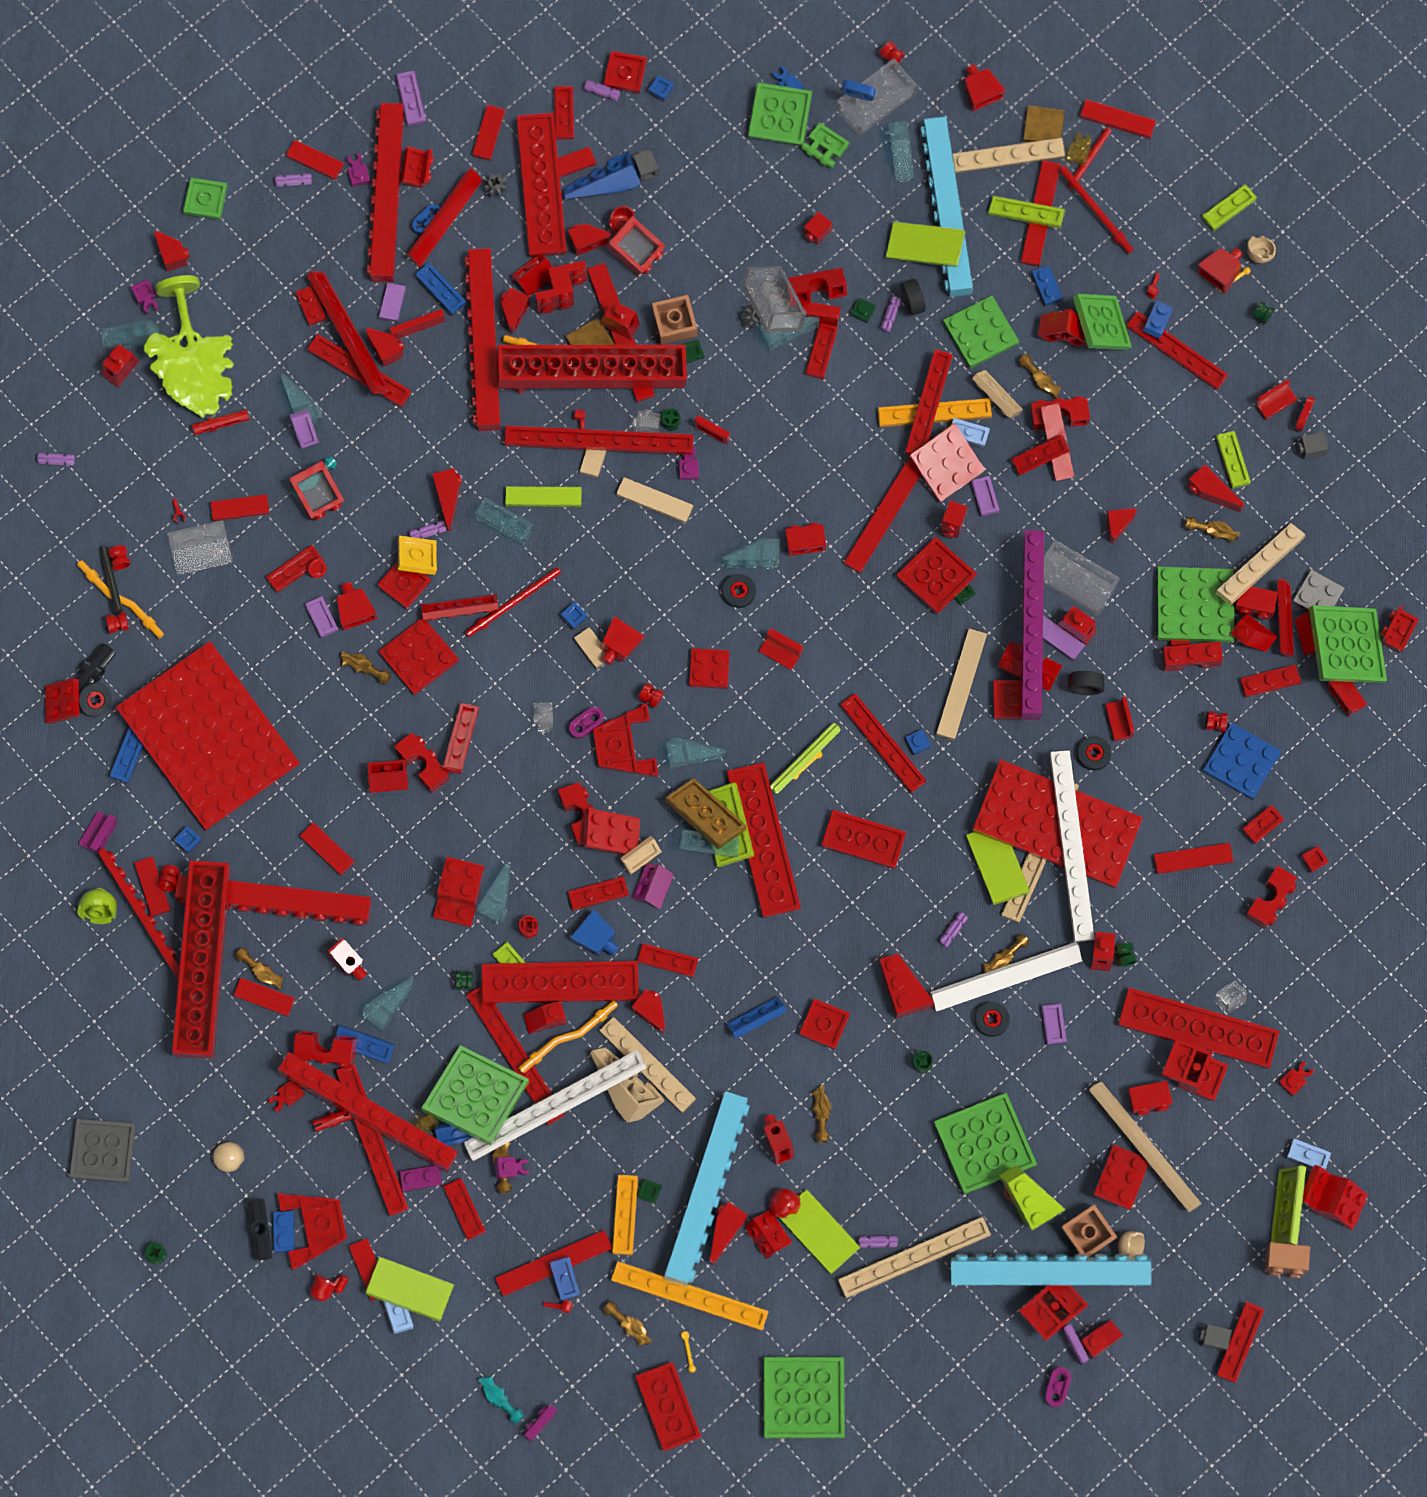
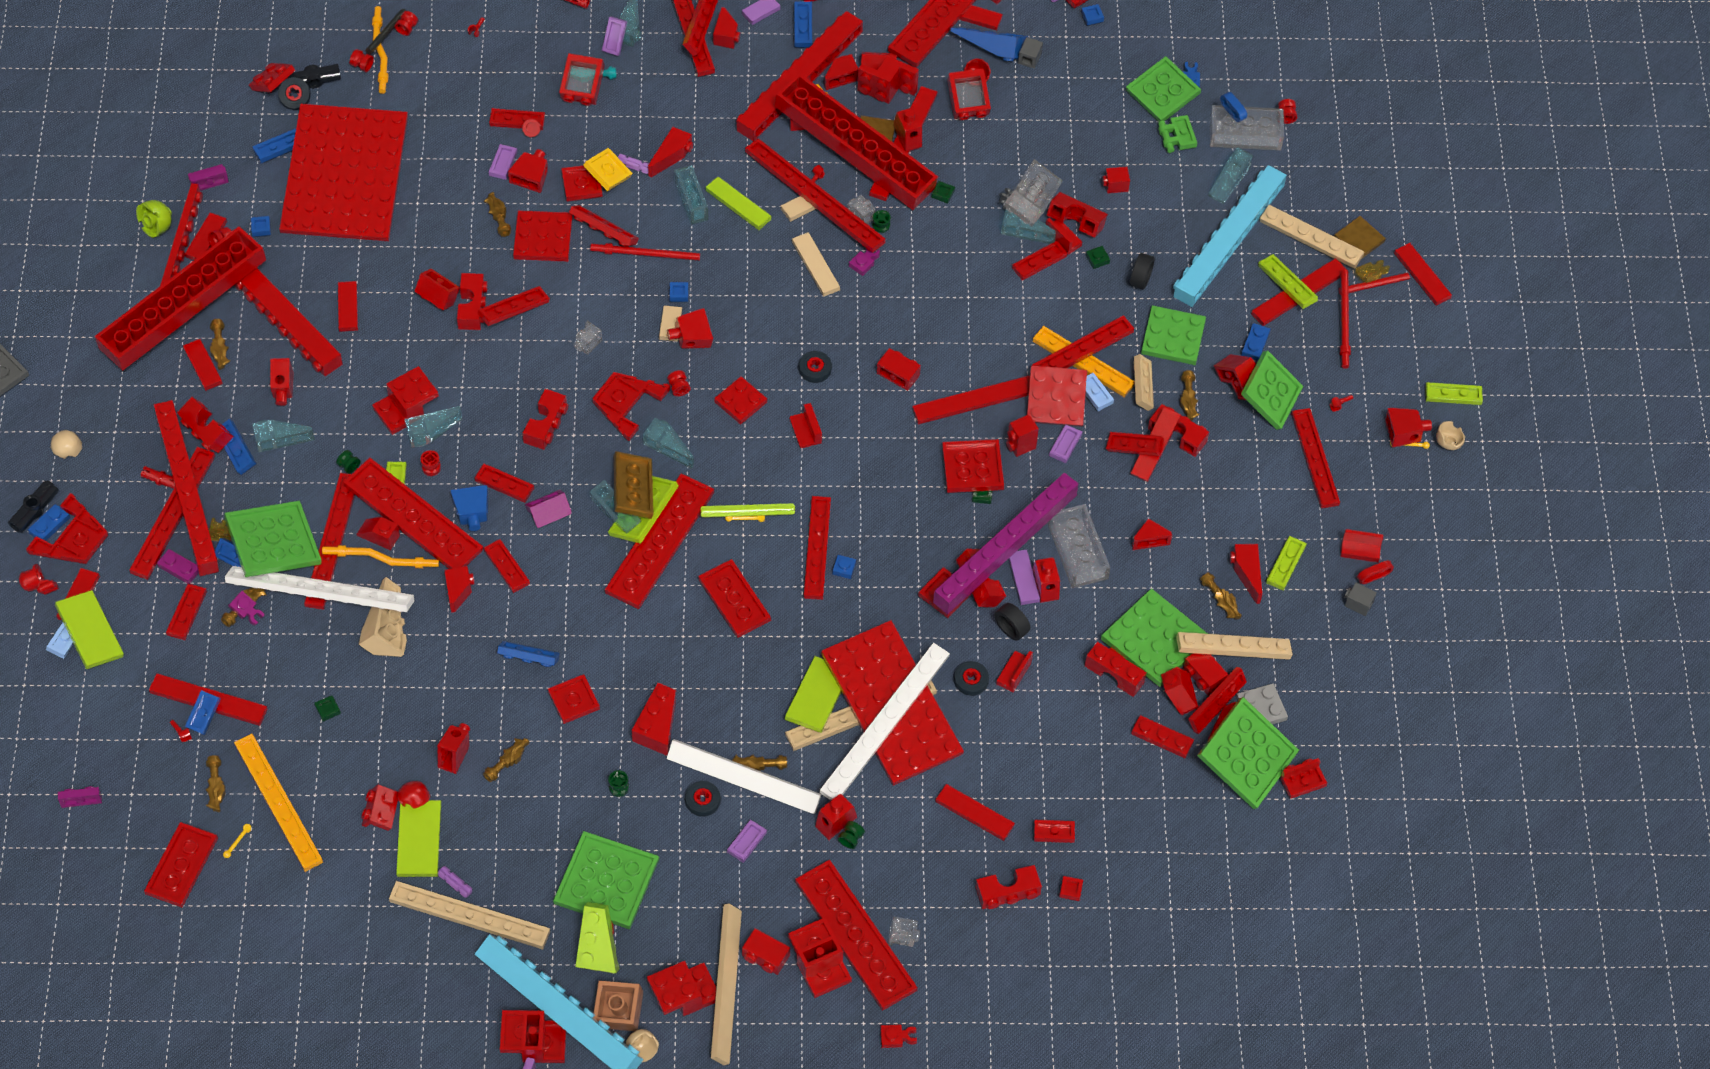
camera: 40 degrees right, 15 degrees down
clear slope [167,520,233,575] -> none
red tile [211,494,270,521] -> none
red plate [268,1081,305,1112] -> none
red tile [390,309,445,340] -> none
teal piece [478,1376,524,1424] -> none
red slope [568,223,611,256] -> none
magenta plate [569,707,604,739] -> none
red plate [583,808,640,855] -> none
tan plate [600,1017,696,1113] -> none
light orange plate [613,1175,638,1256] -> none
tan tile [620,836,662,874] -> none
nougat brick [652,295,697,345] -> none
medium azure brick [665,1091,750,1287] -> none
red tile [694,415,730,444] -> none
red slope [710,1201,748,1266] -> none
clear light blue slope [722,539,780,569] -> none
bright green plate [764,1357,845,1439] -> none
medium lavender axle [881,296,901,332] -> none
lime tile [886,222,965,267] -> none
tan tile [936,629,987,741] -> none
medium lavender axle [939,912,968,947] -> none
red torso [964,64,1005,112] -> none
blue plate [1143,300,1173,339] -> none
blue plate [1203,723,1282,800] -> none
red wheel [1206,711,1228,732] -> none
dark green wheel [1252,301,1275,325] -> none
red panel [1326,681,1367,717] -> none

